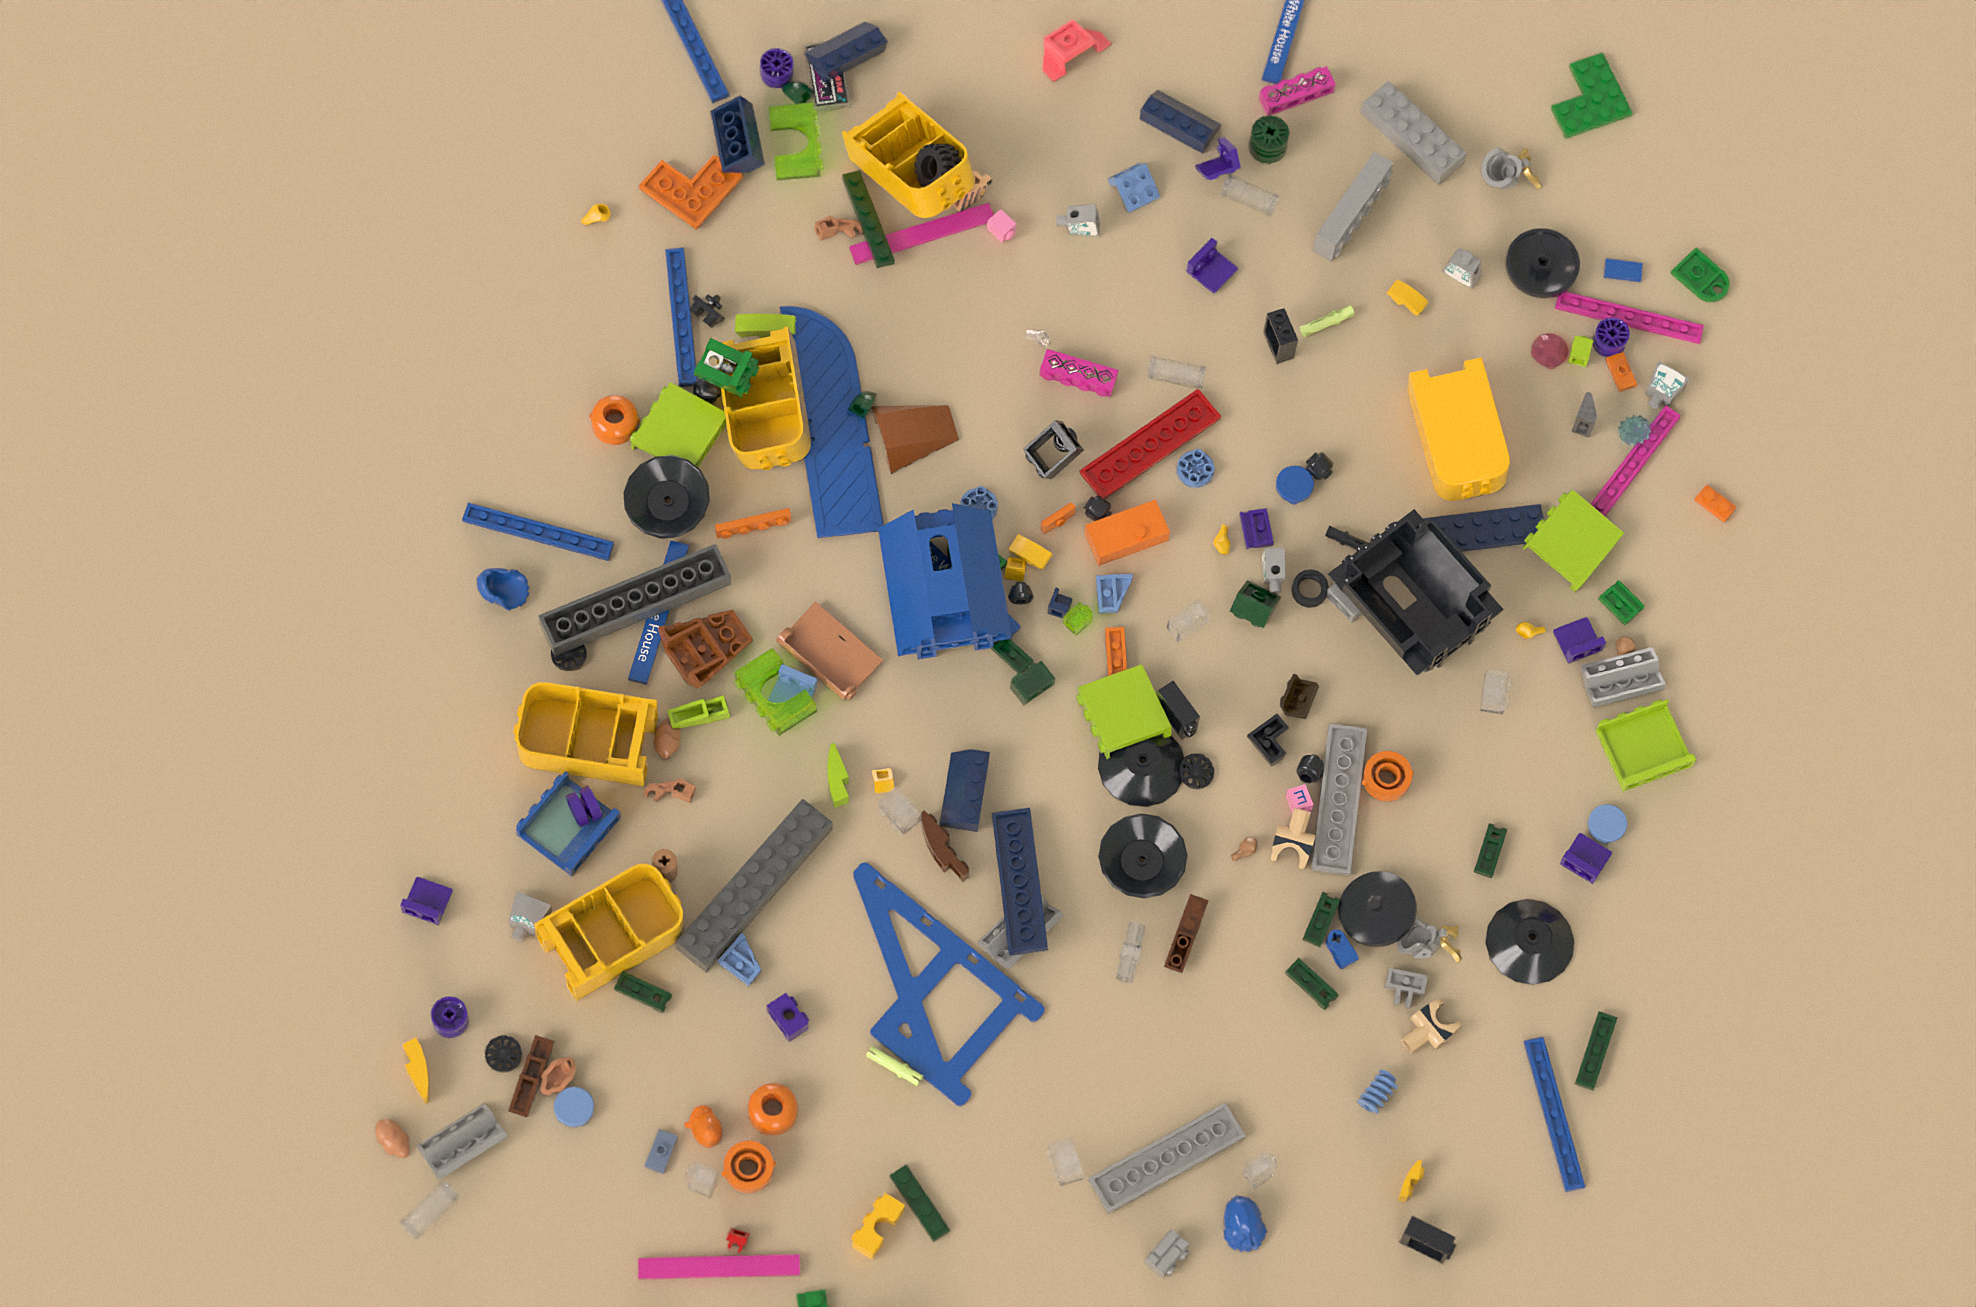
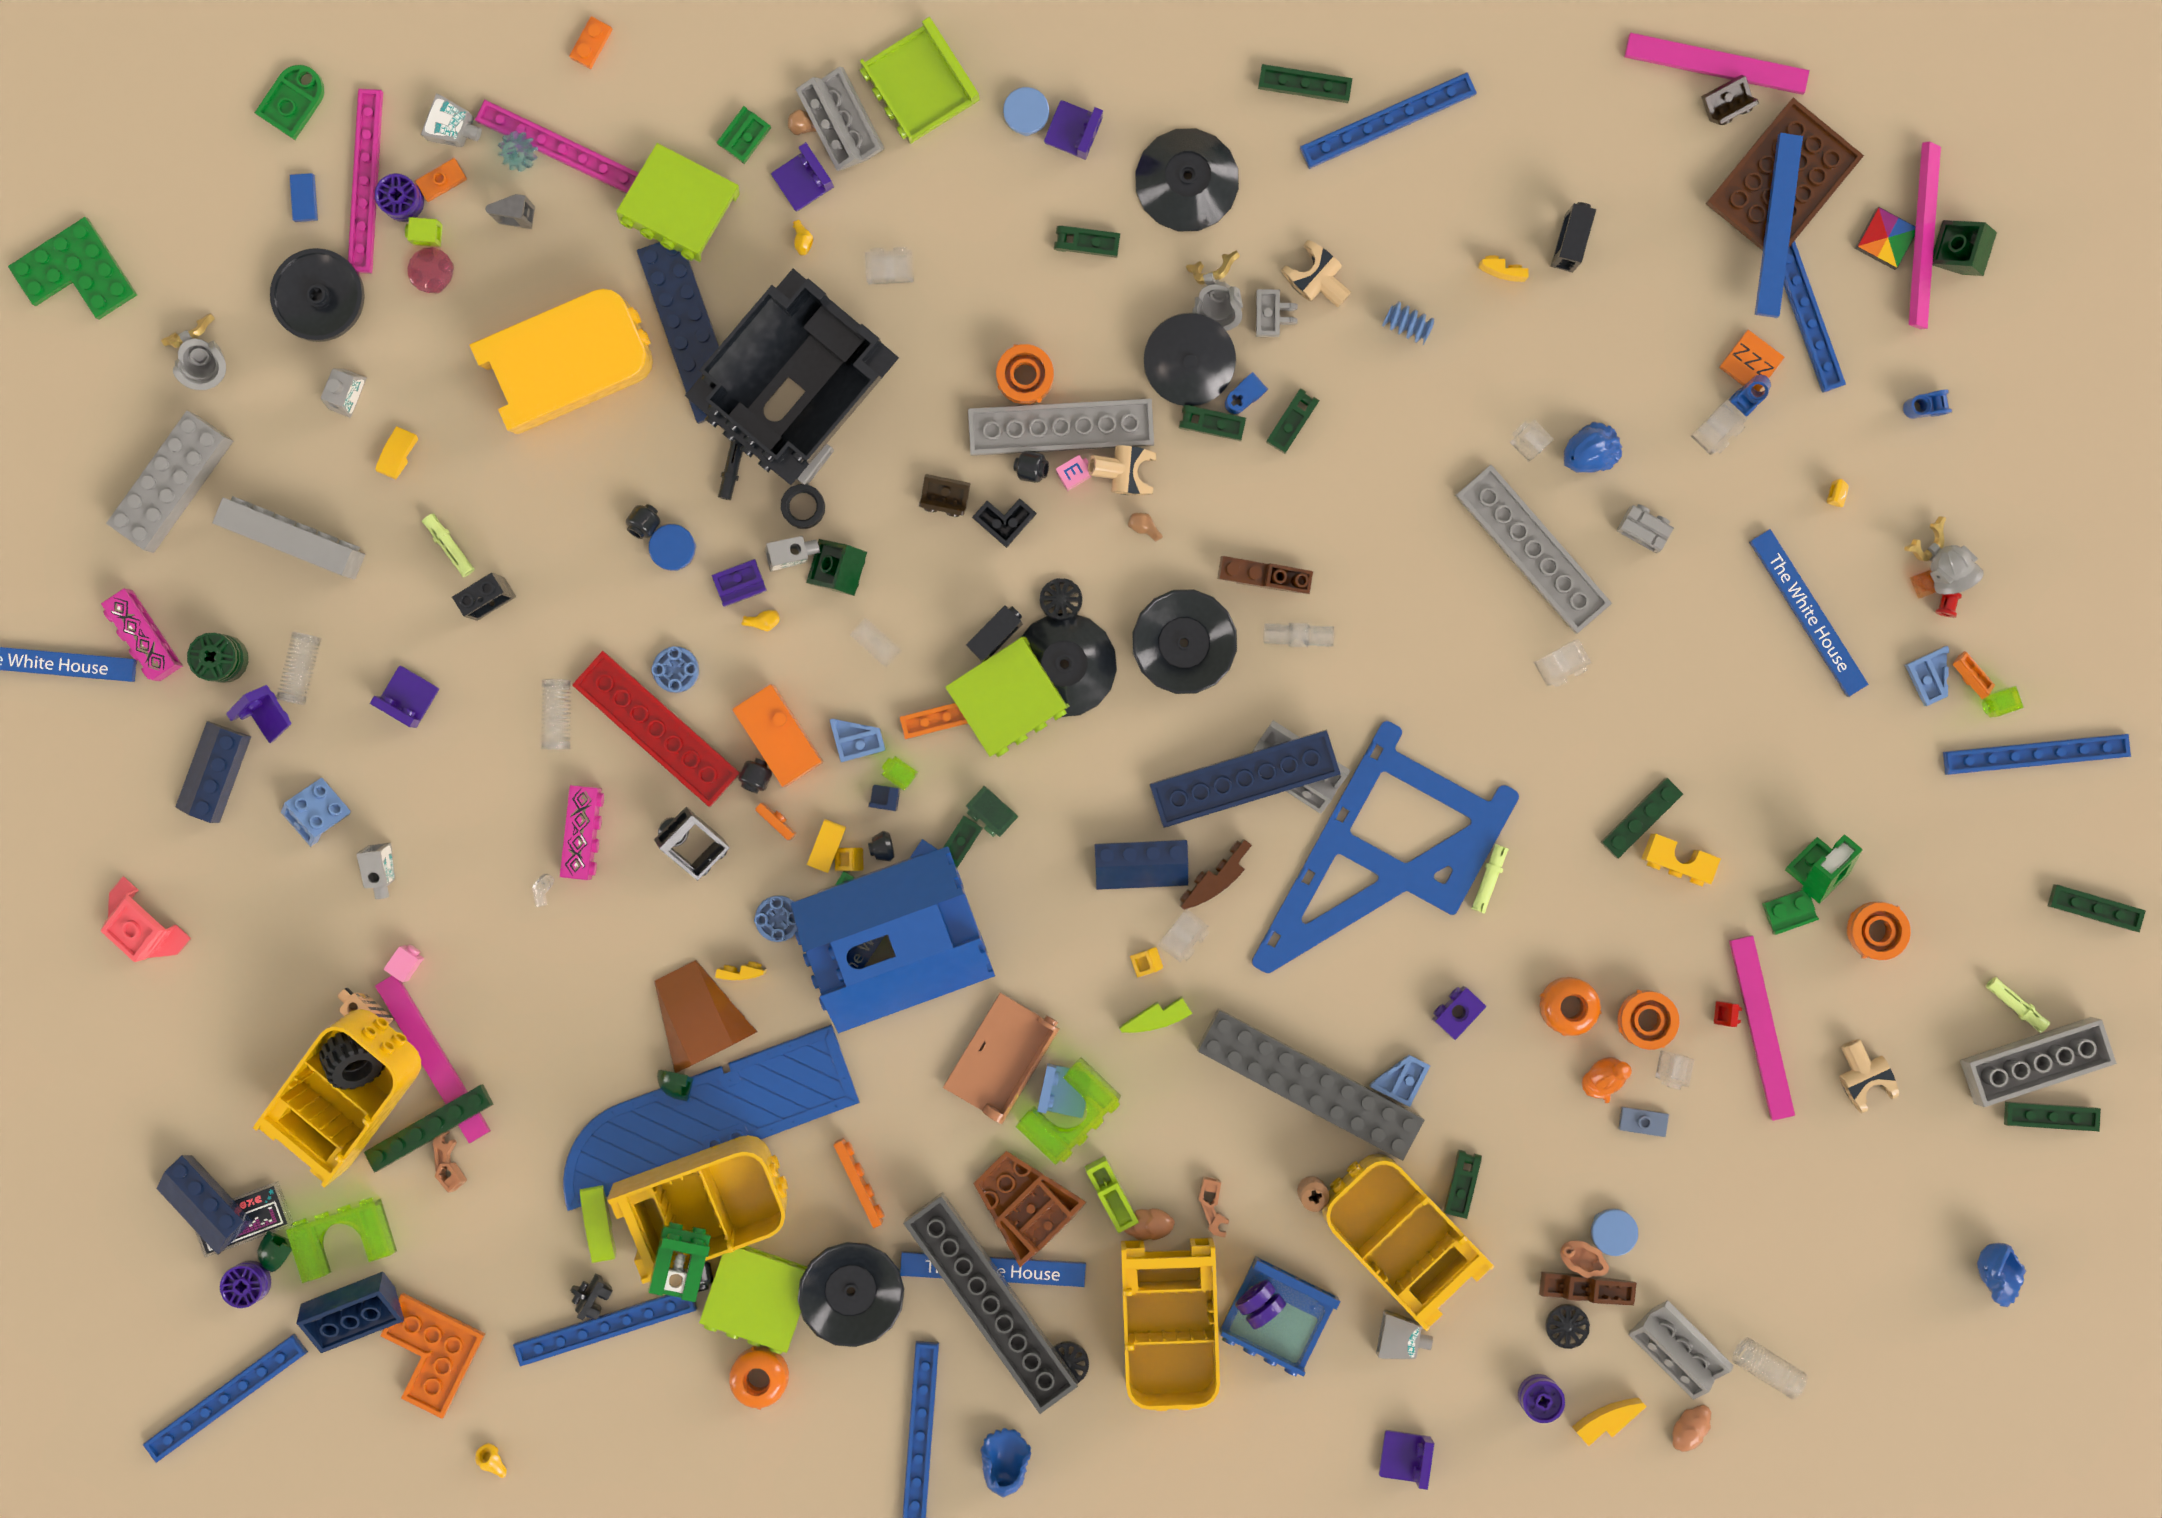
camera: 95 degrees left, 20 degrees up
none -> yellow slope [715,961,767,980]

